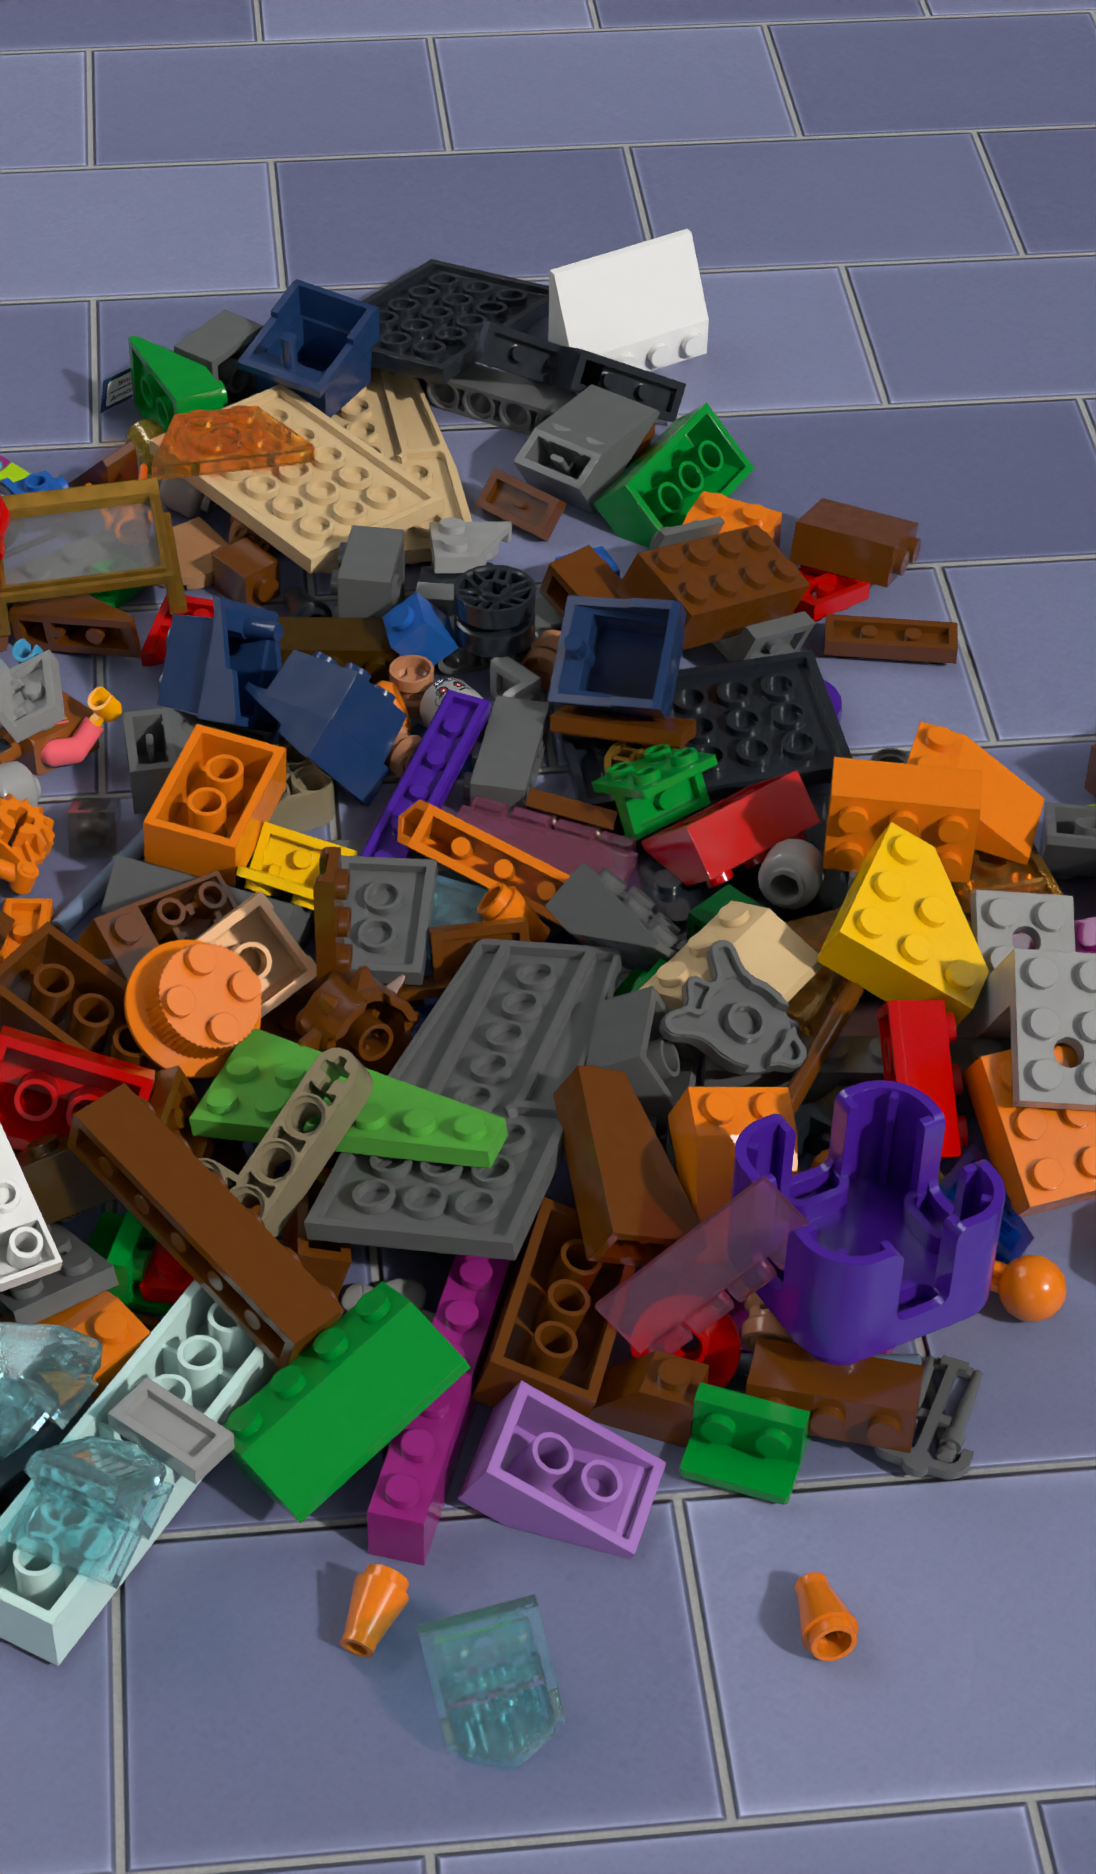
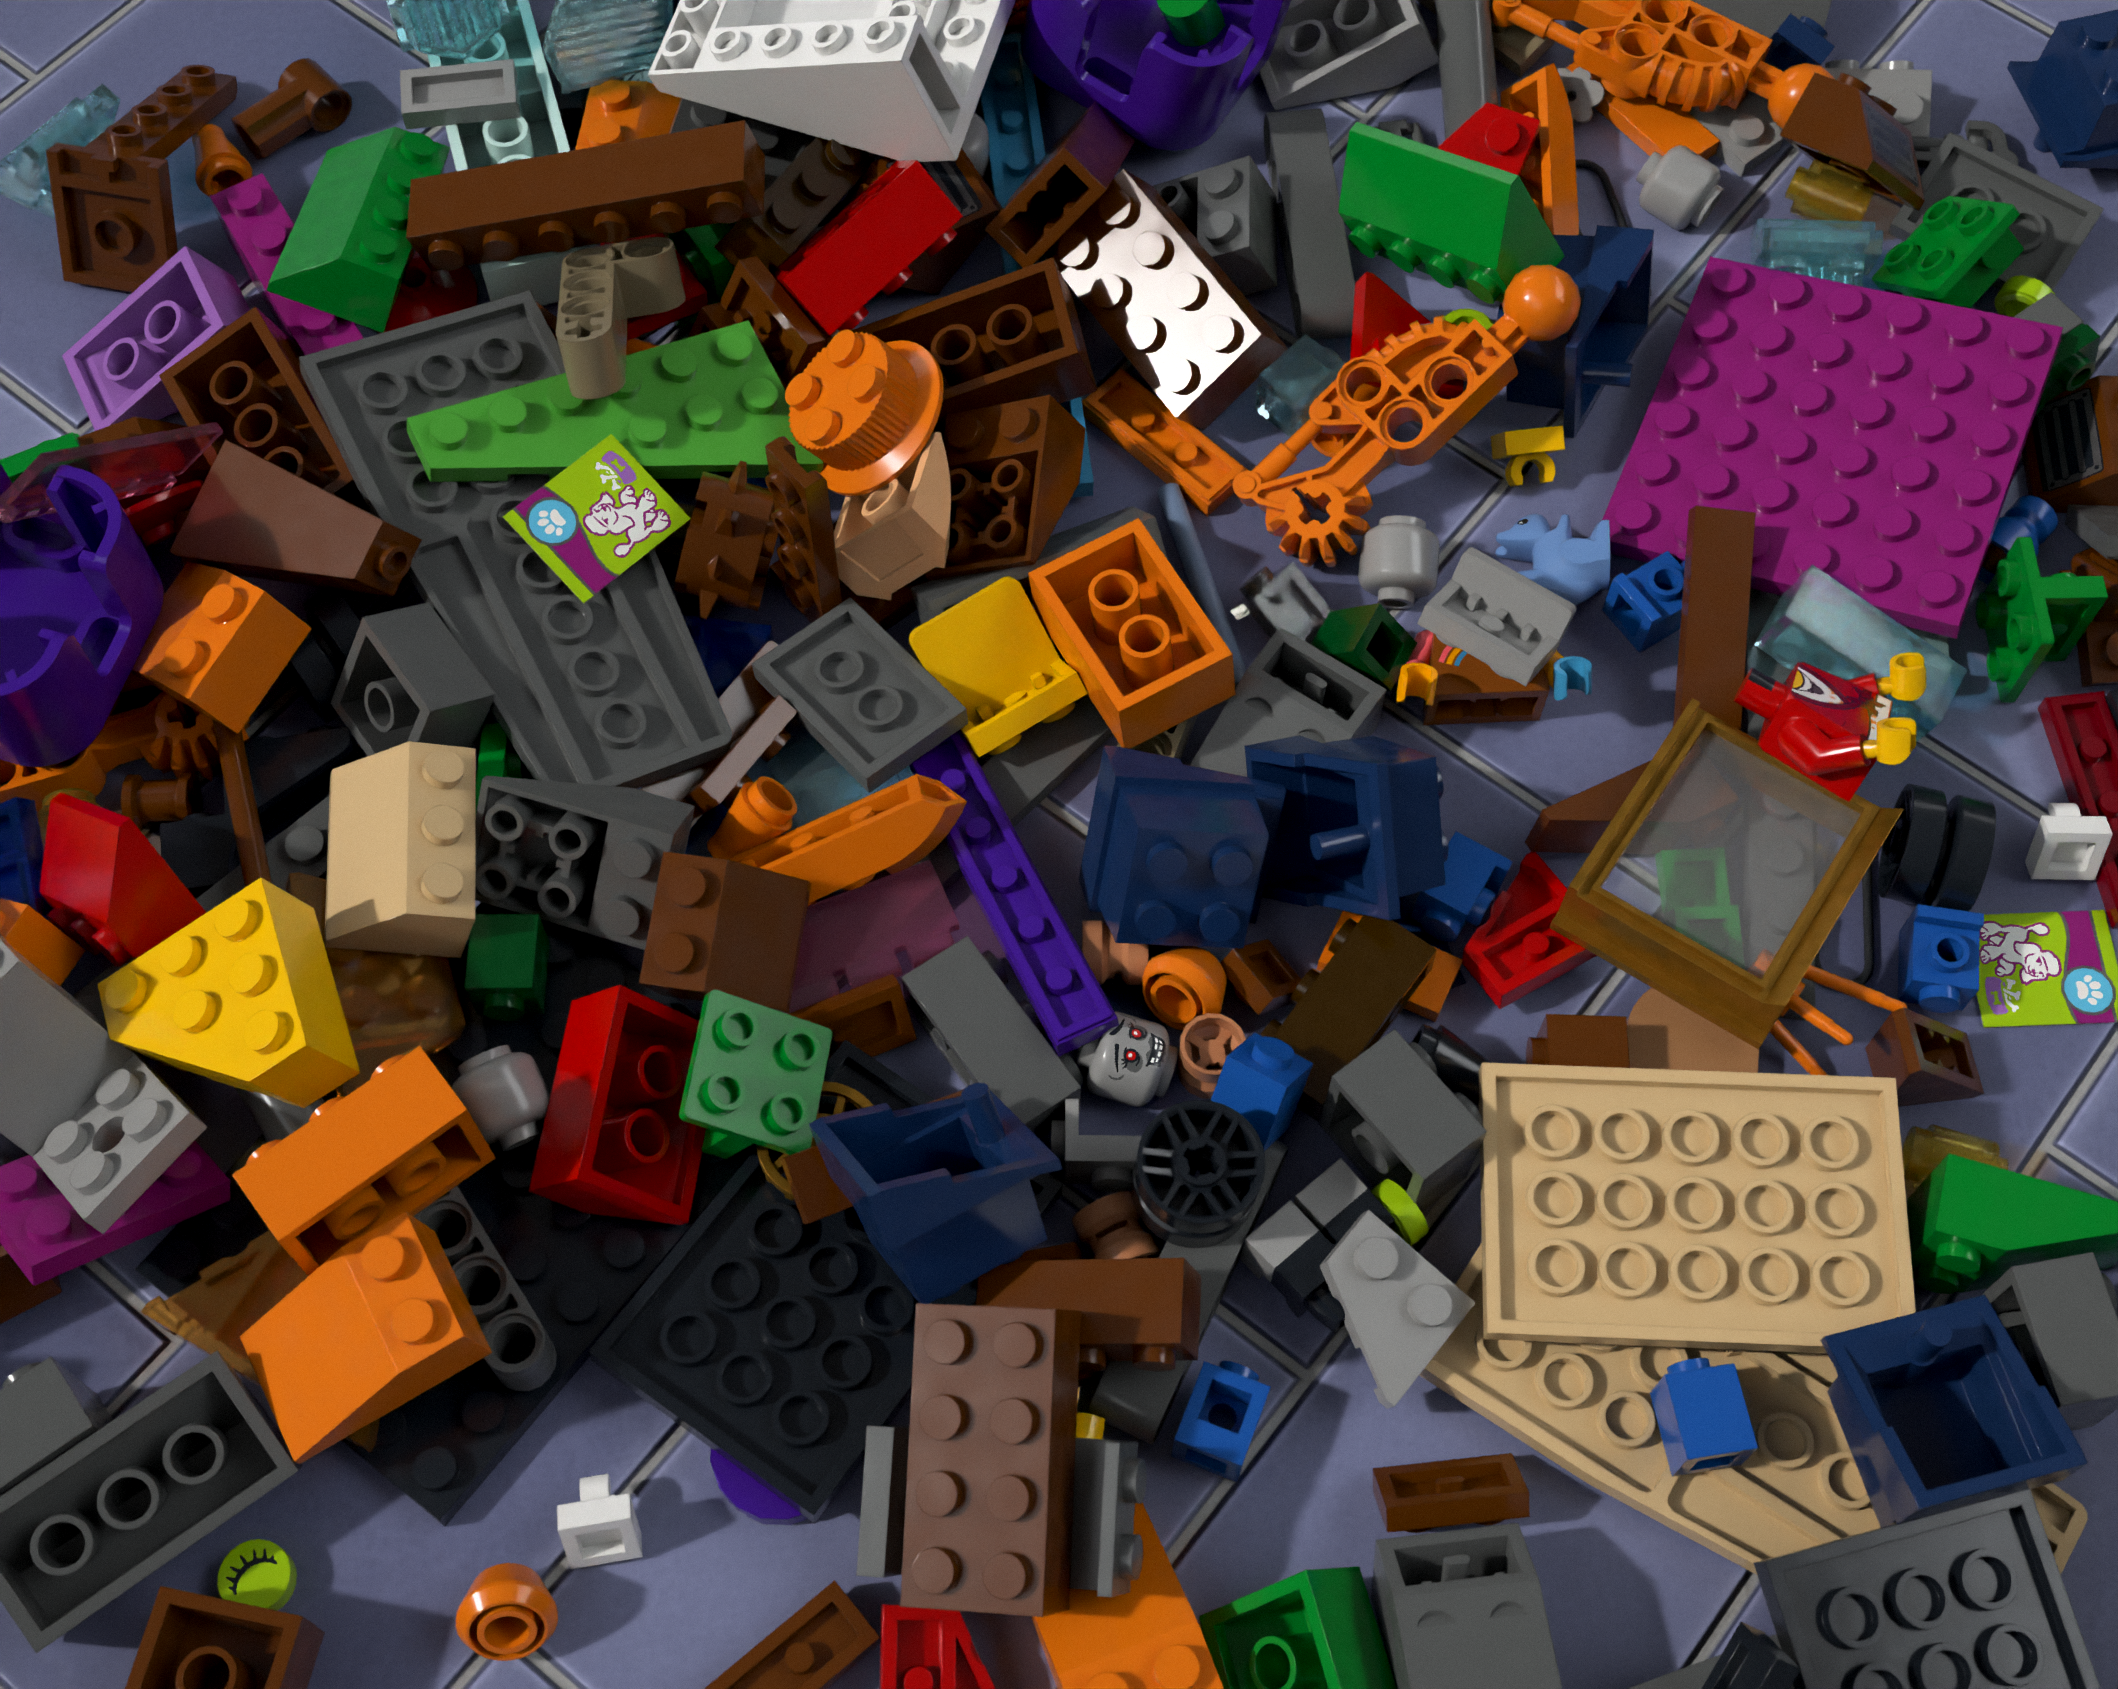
camera: 135 degrees right, 20 degrees up
clear orange wing [152,405,315,480] -> none
dark grey tile [659,940,807,1075] -> none
none -> reddish brown bracket [46,65,237,292]
none -> reddish brown piece [231,58,352,160]
none -> orange cone [456,1563,558,1661]
none -> sticker [503,434,691,604]
none -> white tile [557,1474,643,1569]
none -> reddish brown slope [639,851,811,1013]
none -> dark green brick [1311,603,1417,691]
none -> lime tile [1370,1179,1429,1246]
none -> blue brick [1650,1358,1758,1477]

